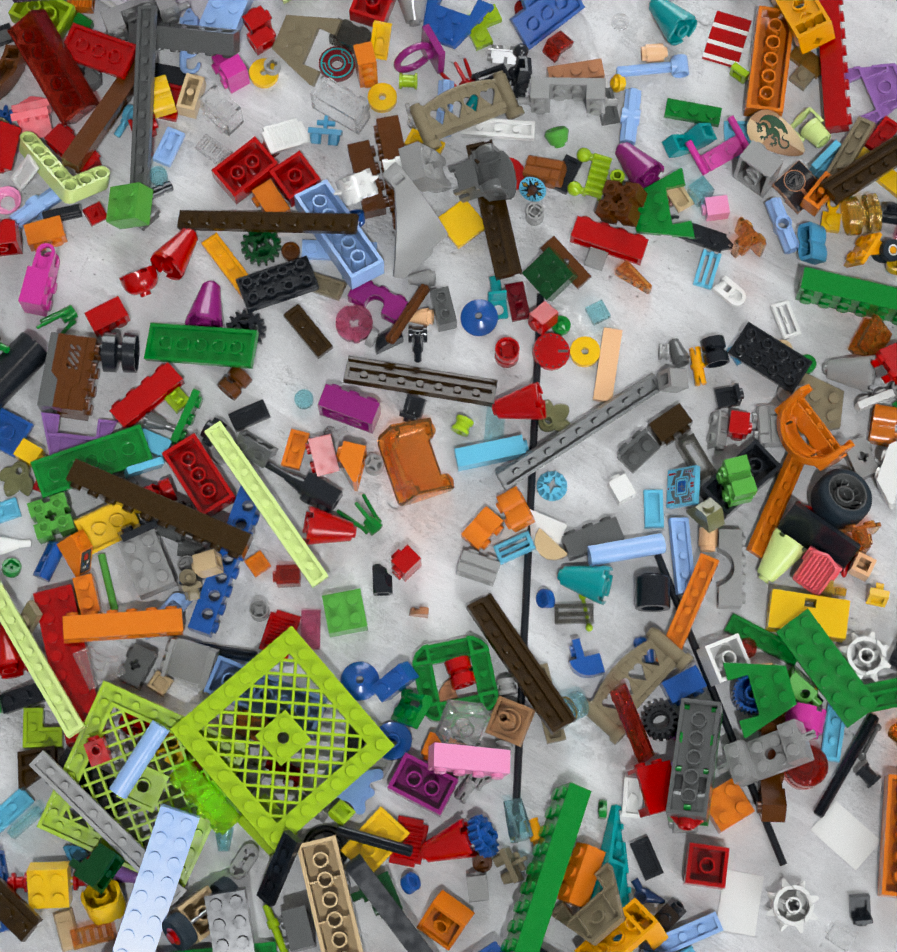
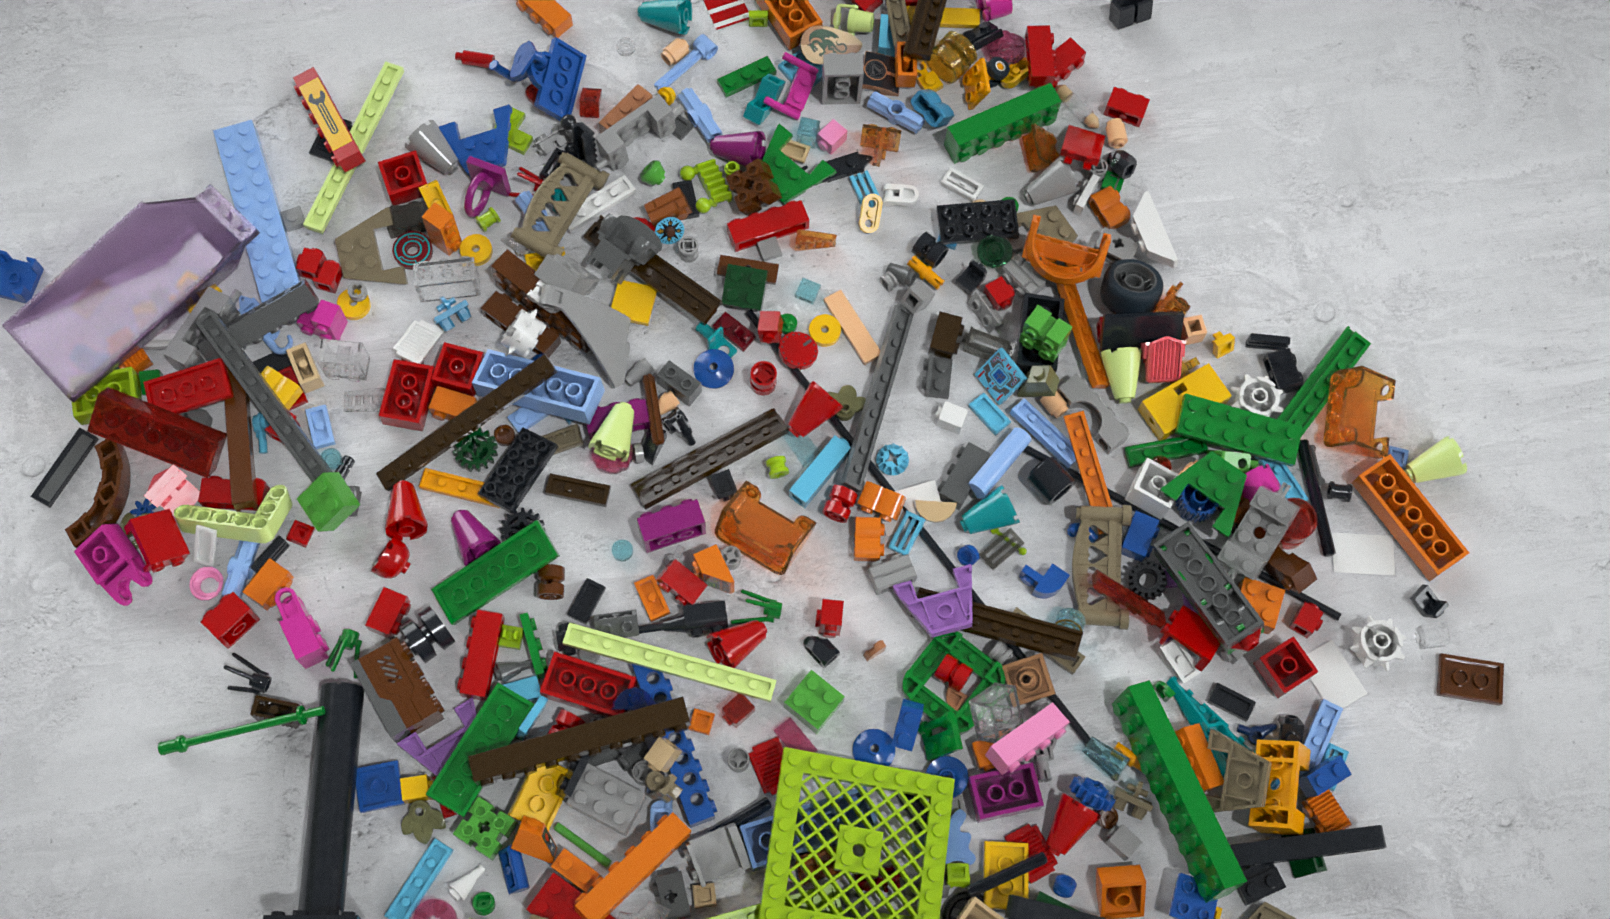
camera: 45 degrees left, 5 degrees down
none -> yellowish green cone [588,402,634,462]
none -> clear blue plate [612,688,655,710]
none -> red wheel [822,485,858,523]
none -> yellow plate [858,194,883,233]
none -> medium lavender wing [893,564,972,638]
none -> clear green hat [977,235,1013,268]
none -> red brick [1288,602,1324,638]

